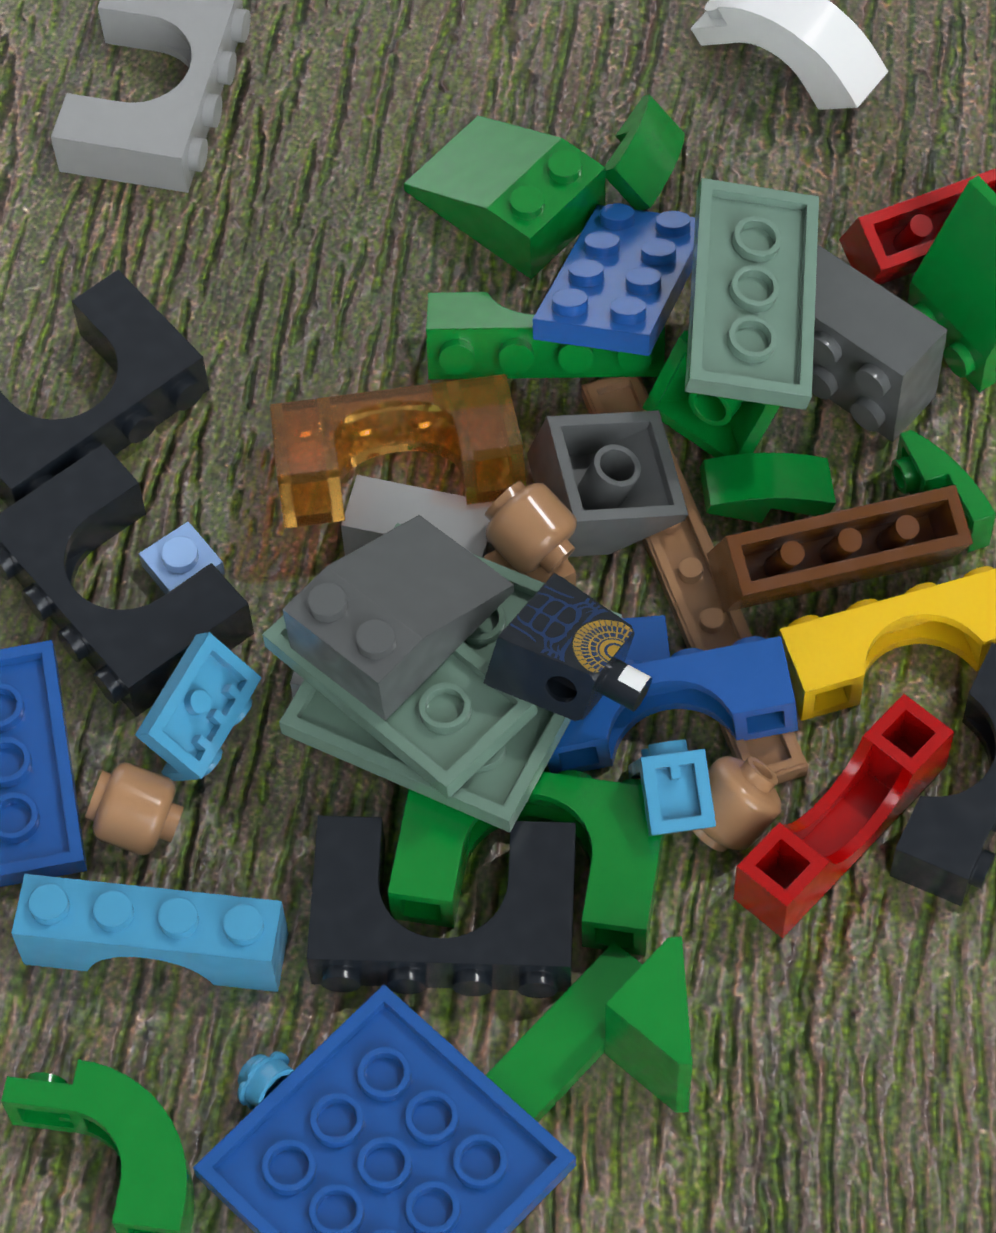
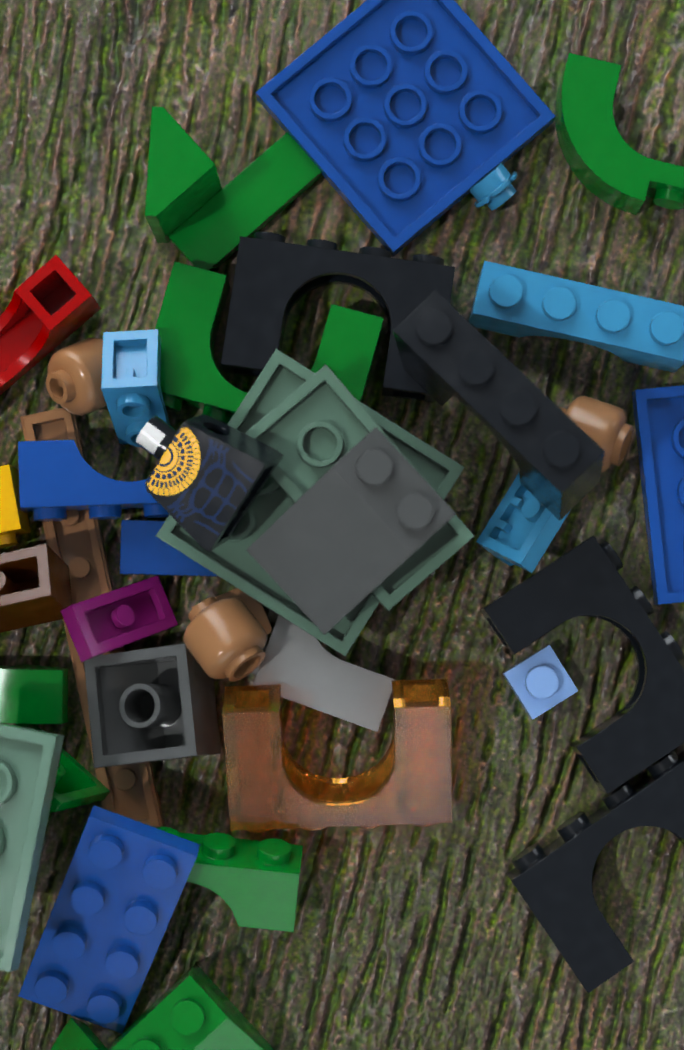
camera: 175 degrees left, 25 degrees up
none -> magenta plate [61,575,178,663]
none -> black arch [393,290,605,521]

